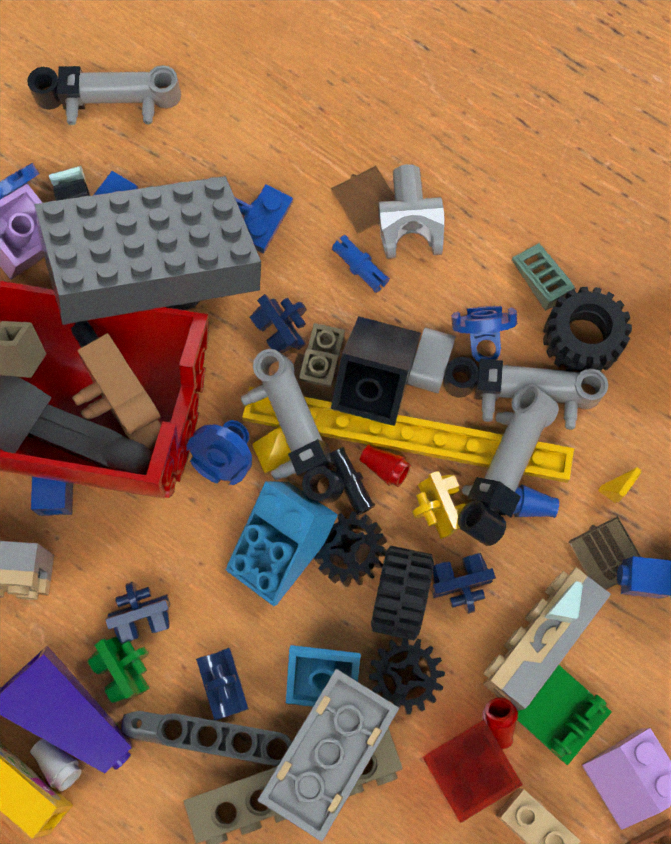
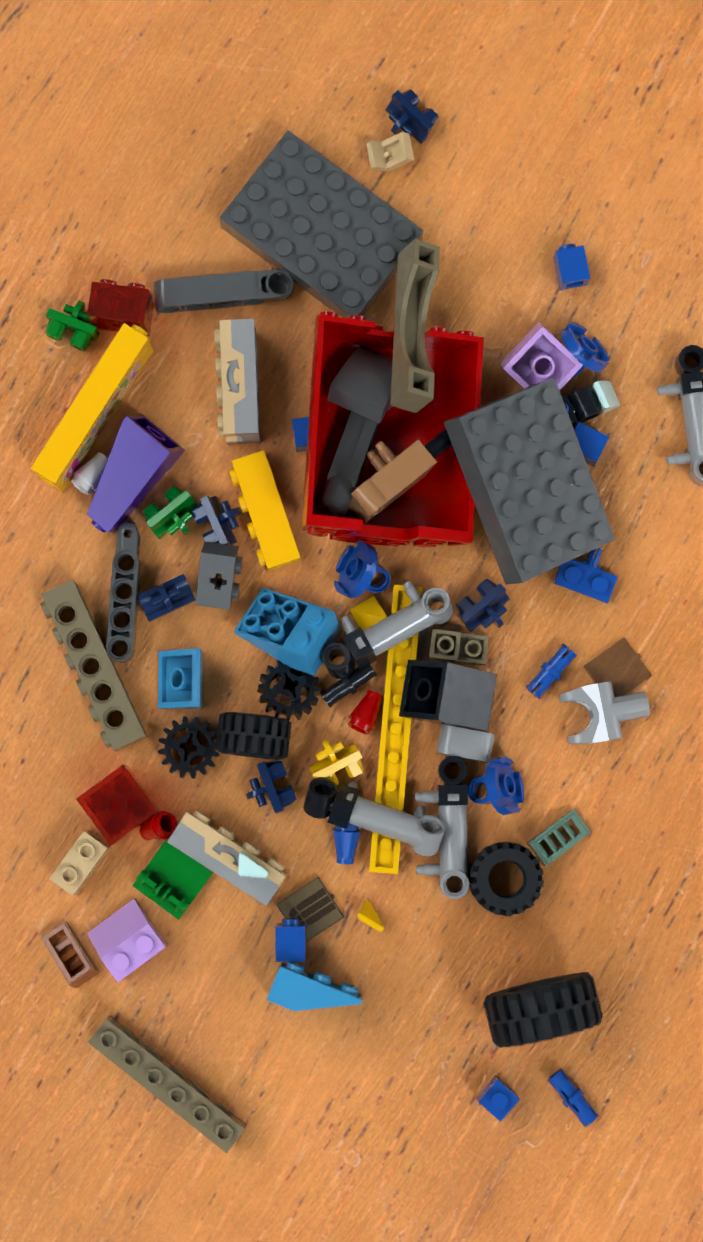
camera: 80 degrees right, 10 degrees up
light grey piece [258,669,399,842] -> none
none -> dark grey brick [195,542,243,610]
none -> yellow brick [229,450,301,572]

